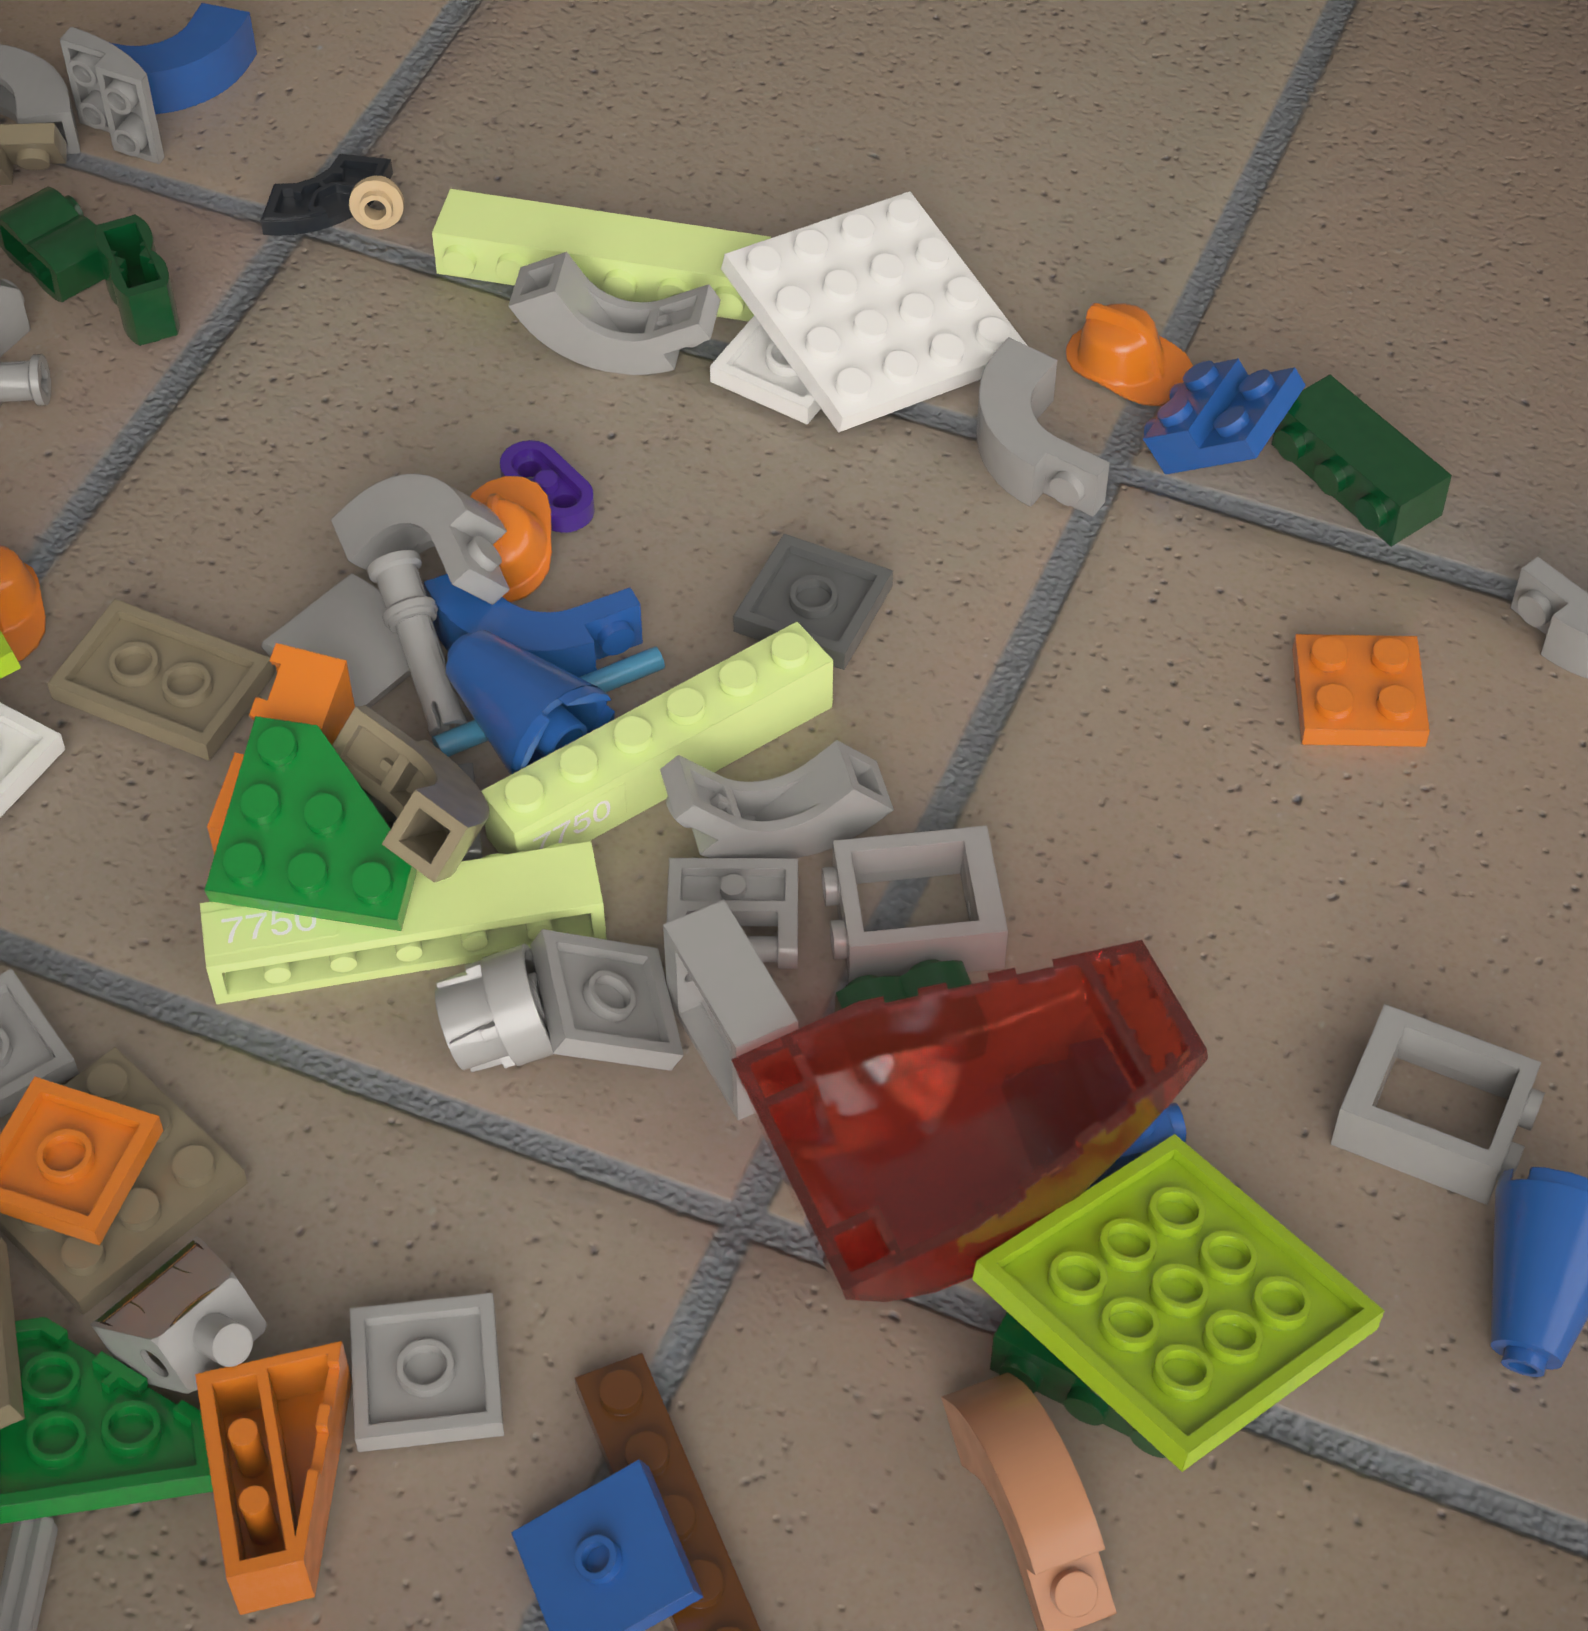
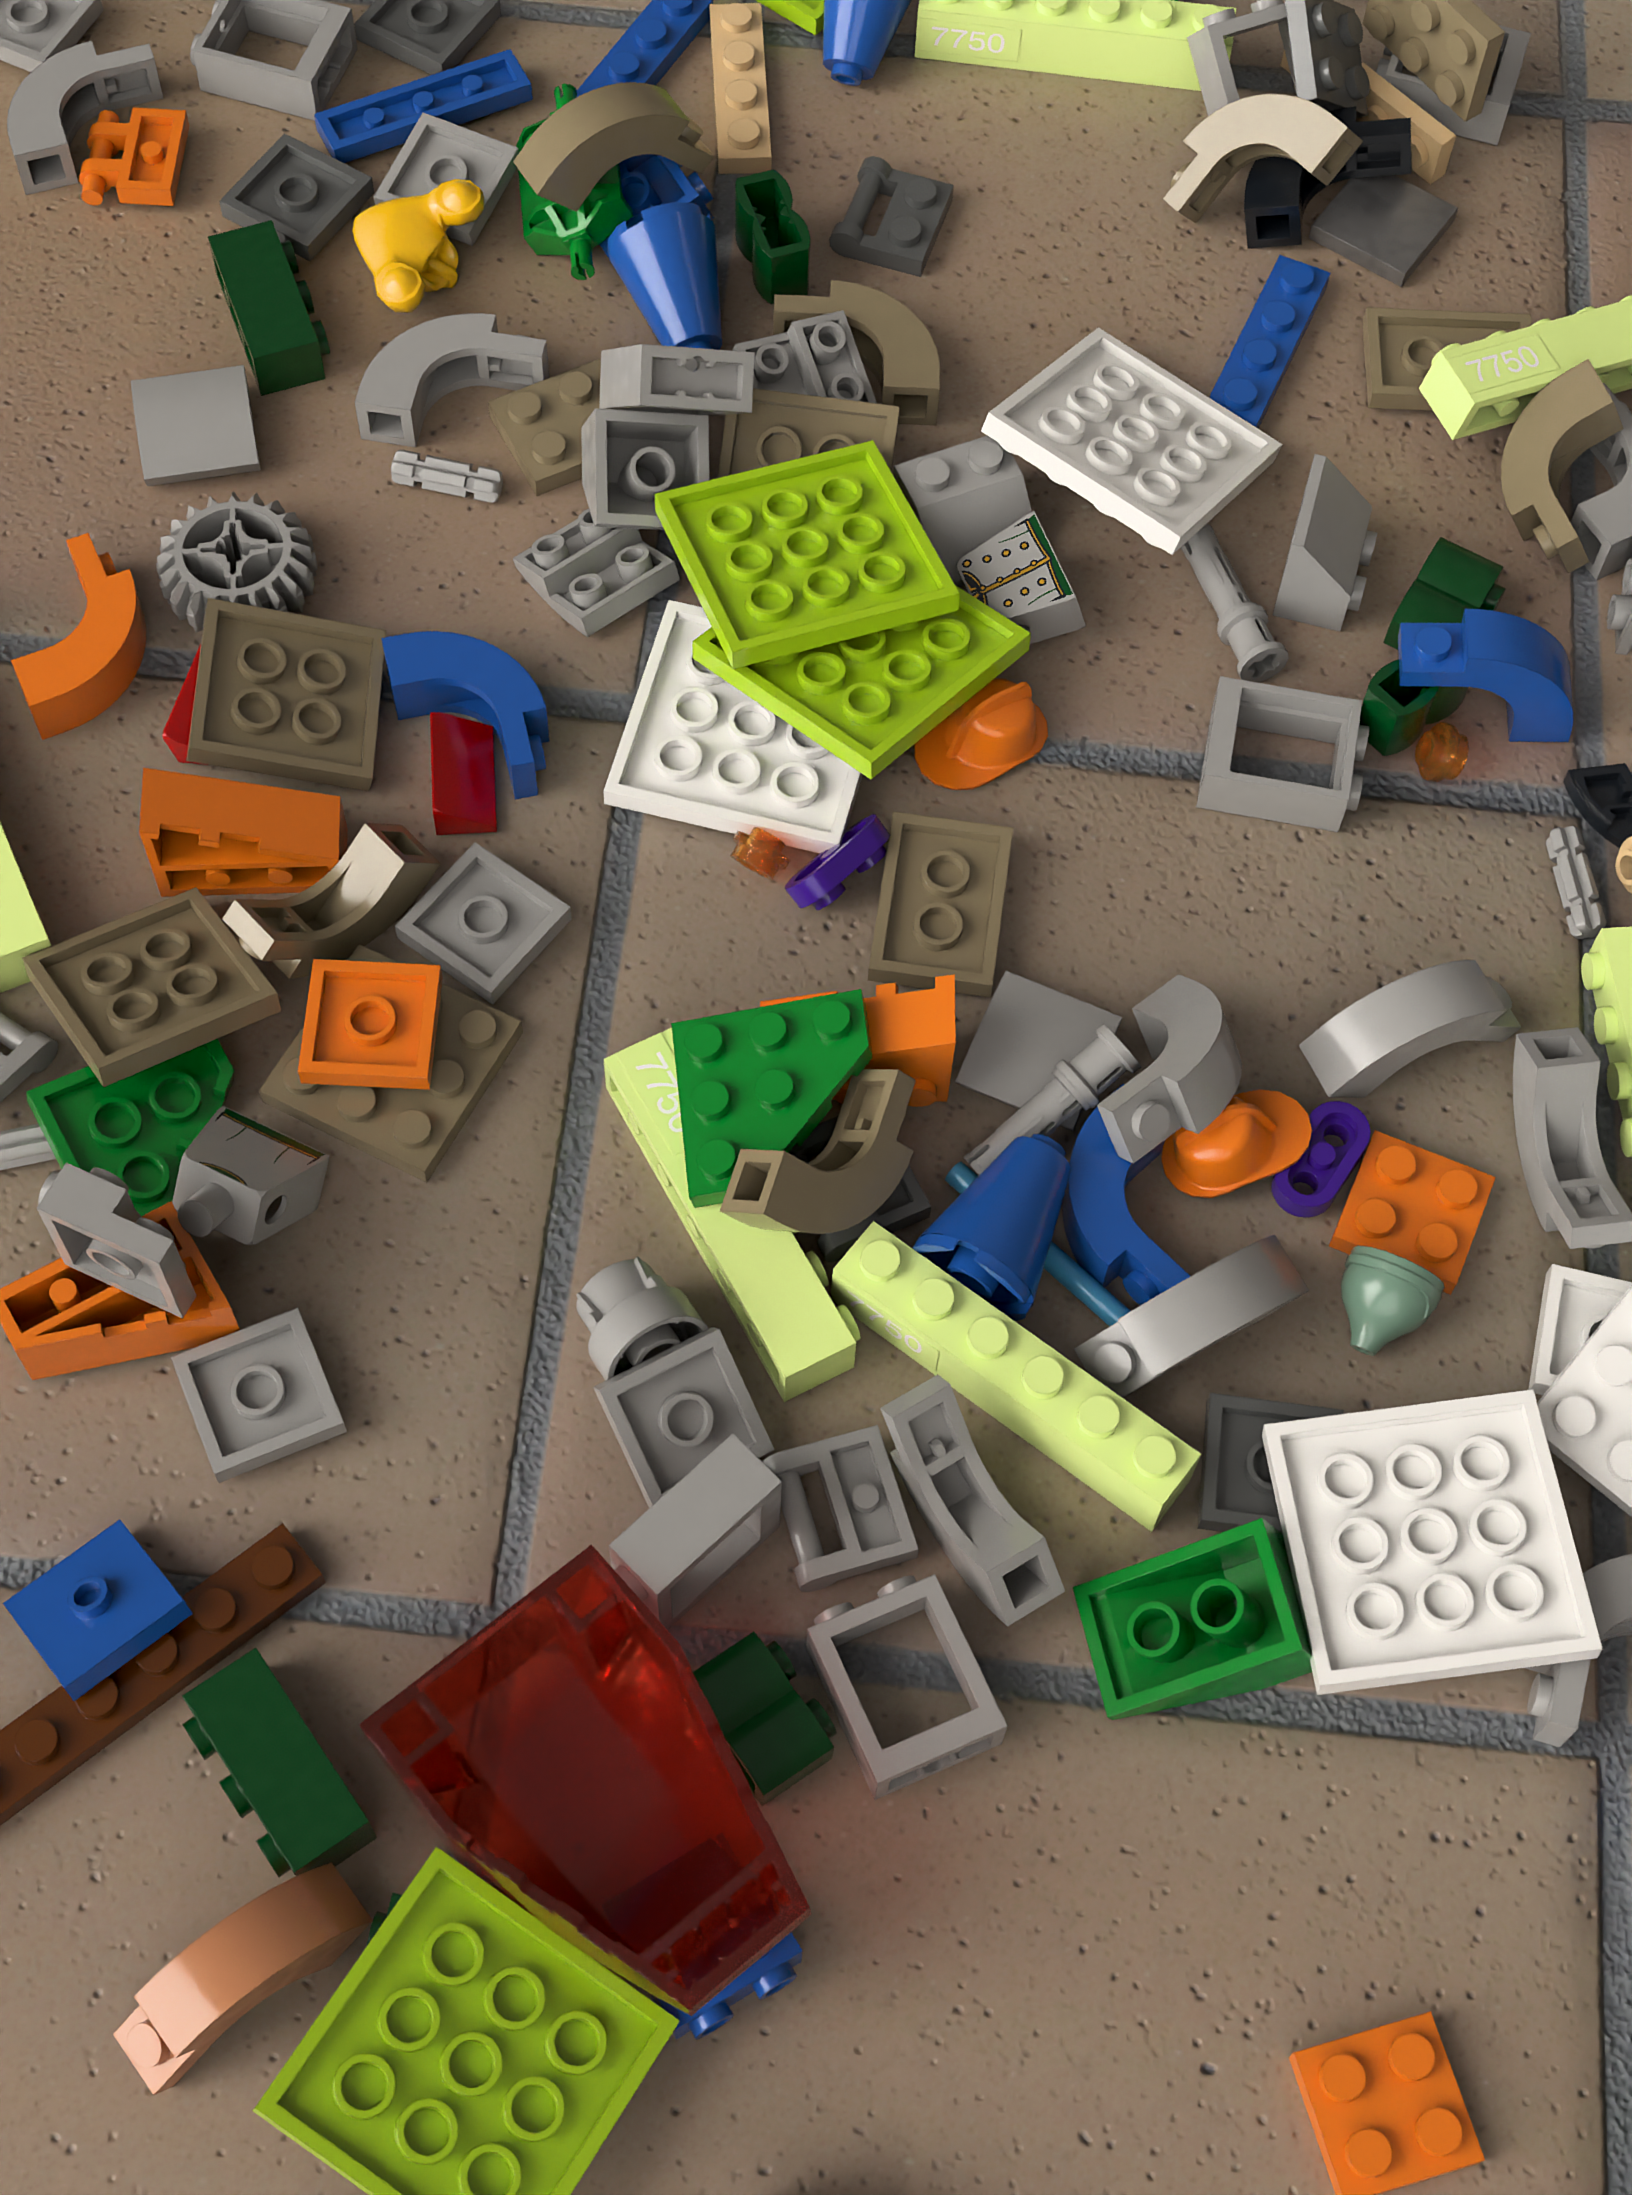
camera: 70 degrees right, 10 degrees up
none -> light grey plate [37,1162,197,1318]
none -> dark green brick [182,1648,377,1878]
none -> clear orange plate [730,827,790,880]
none -> dark purple plate [784,814,890,910]
none -> green slope [1072,1518,1312,1720]
none -> light grey arch [1074,1235,1309,1398]
none -> light grey window [1196,676,1369,832]
none -> white plate [1262,1389,1603,1695]
none -> light grey arch [1299,960,1522,1098]
none -> orange plate [1329,1130,1496,1295]
none -> sand green helmet [1341,1245,1445,1356]
none -> blue arch [1398,608,1574,742]
none -> clear orange plate [1415,722,1469,782]
none -> light grey axle [1546,826,1607,939]

